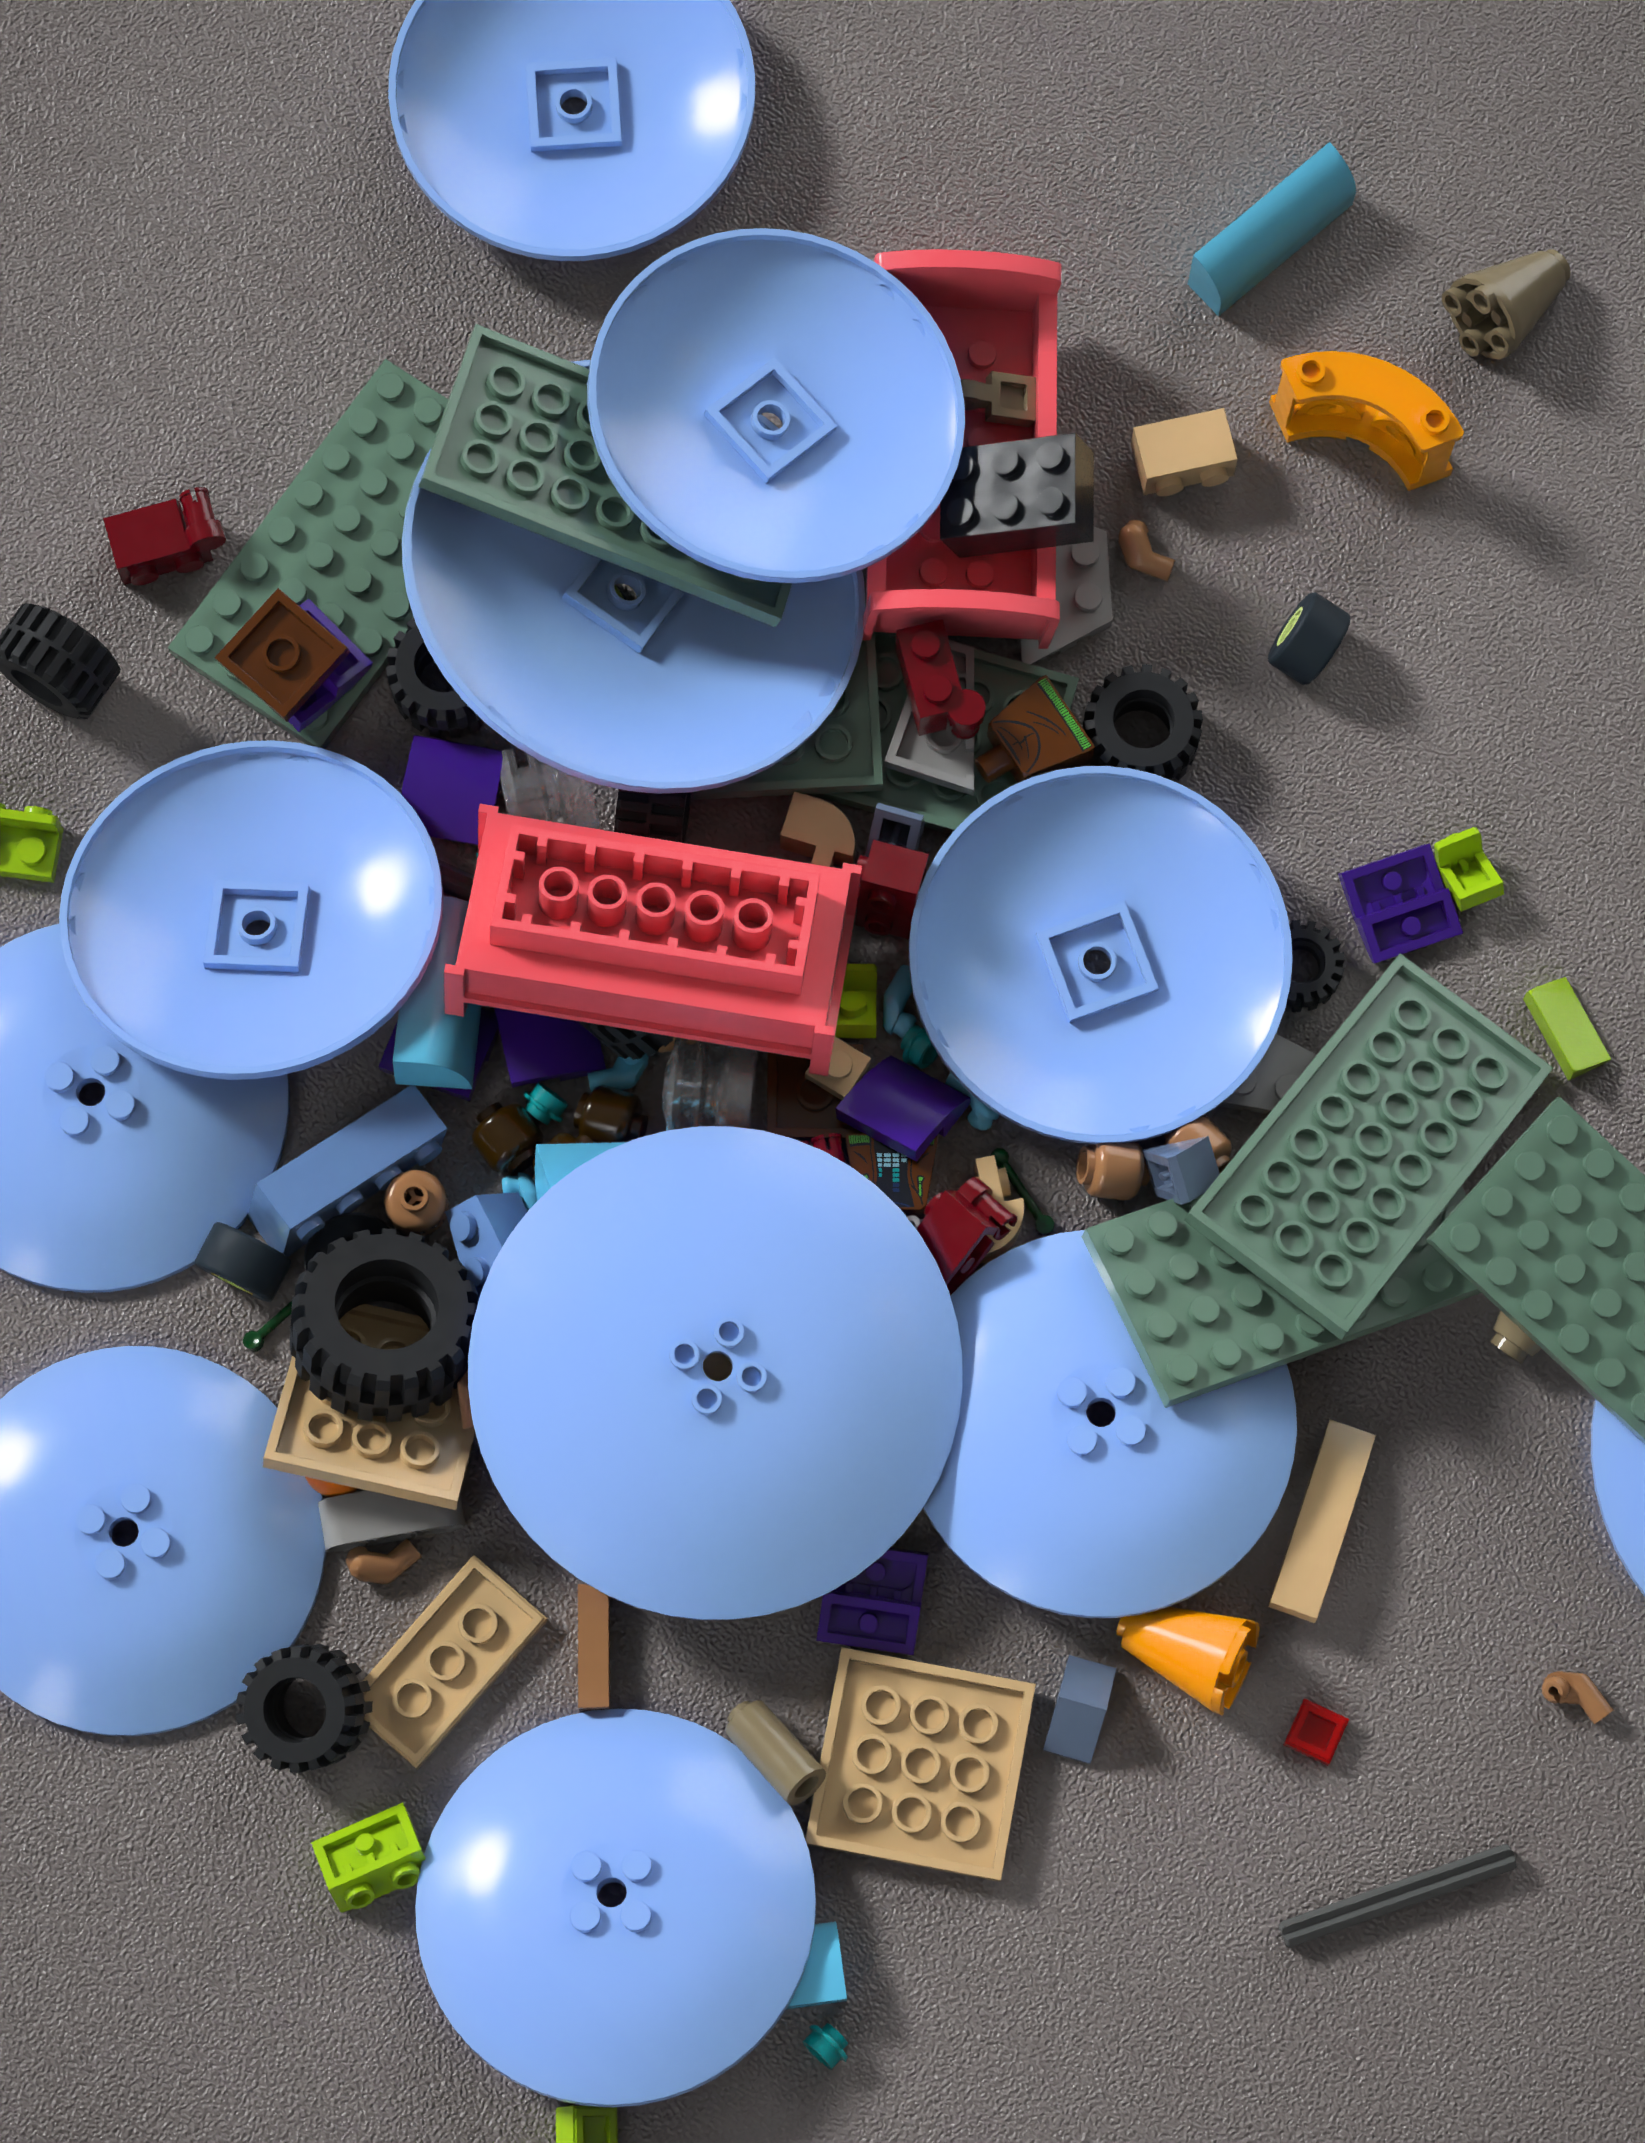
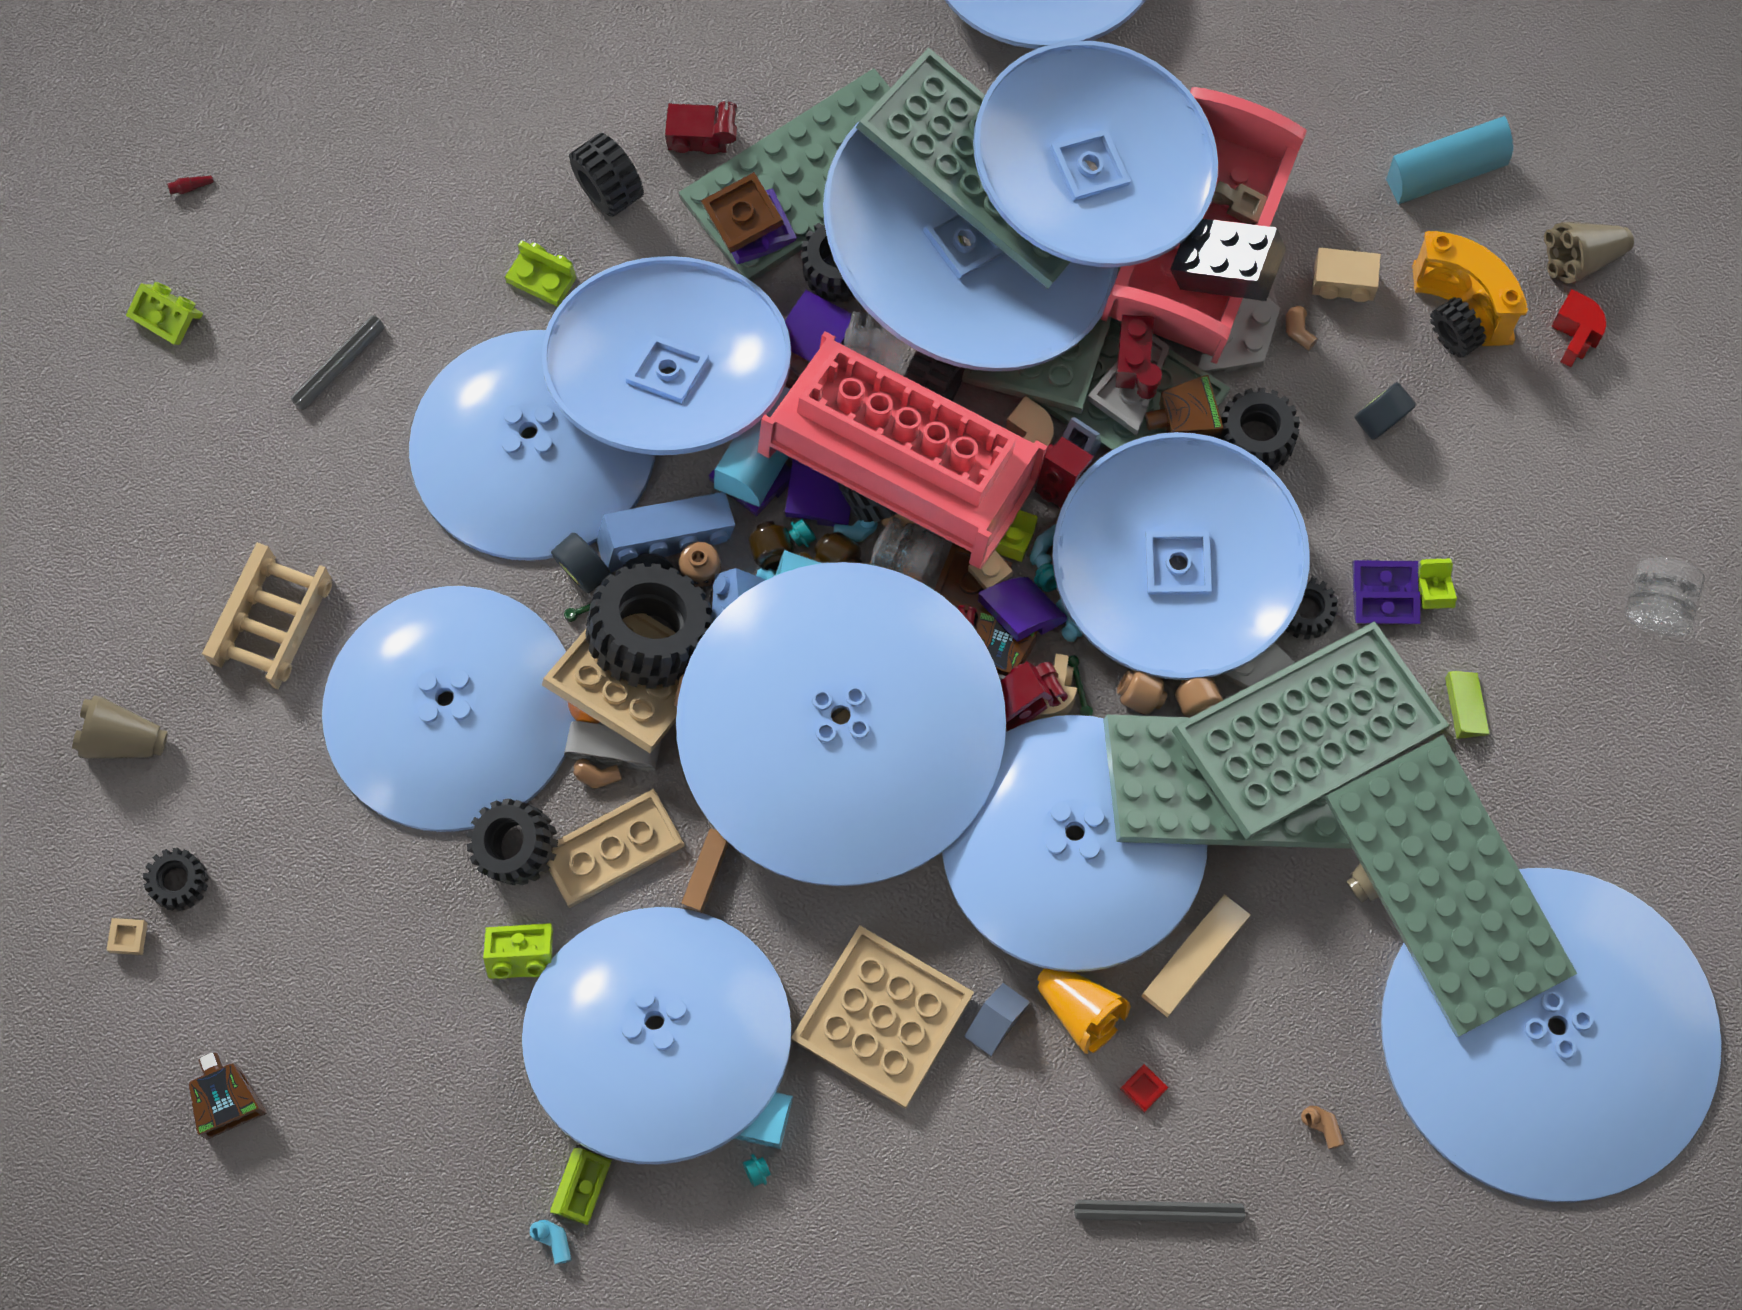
camera: 25 degrees right, 5 degrees down
dark tan brick [725,1700,826,1806] -> none
dark purple slope [816,1547,928,1655] -> none
sand blue slope [1142,1136,1220,1205] -> none
none -> black tyre [1430,297,1486,358]
none -> red brick [1551,289,1606,367]

